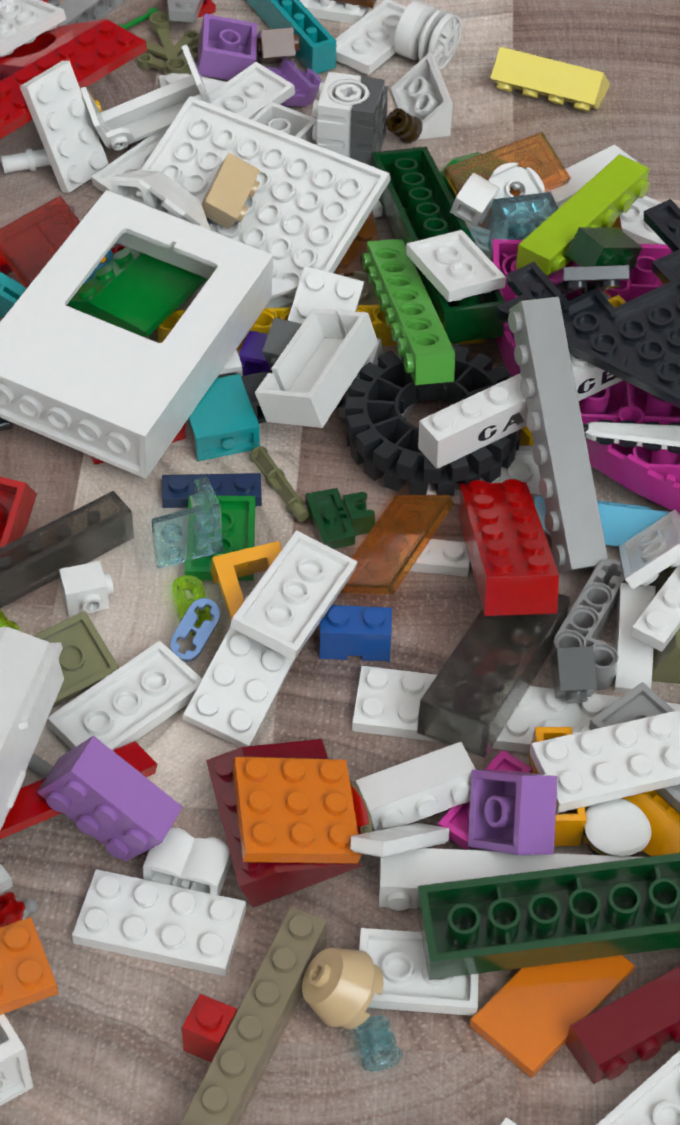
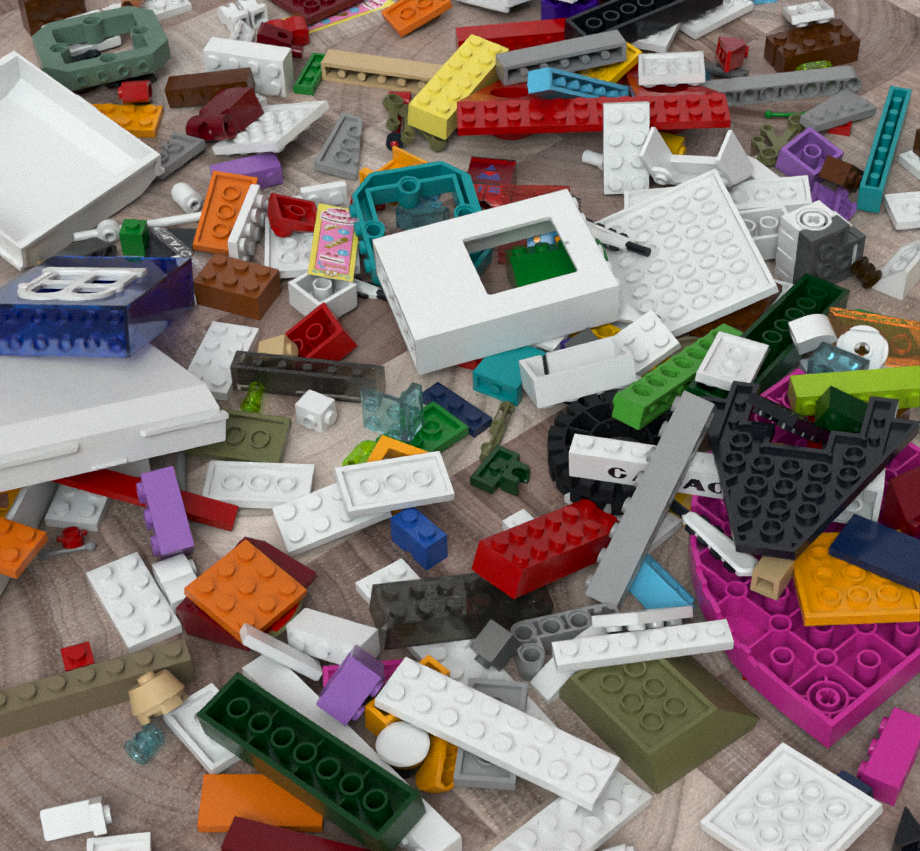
camera: 50 degrees right, 5 degrees down
white brick [110,170,210,230] -> none
medium blue beam [170,598,220,662] -> none
tan brick [202,153,260,229] -> none
clear orange tile [340,495,454,595] -> none

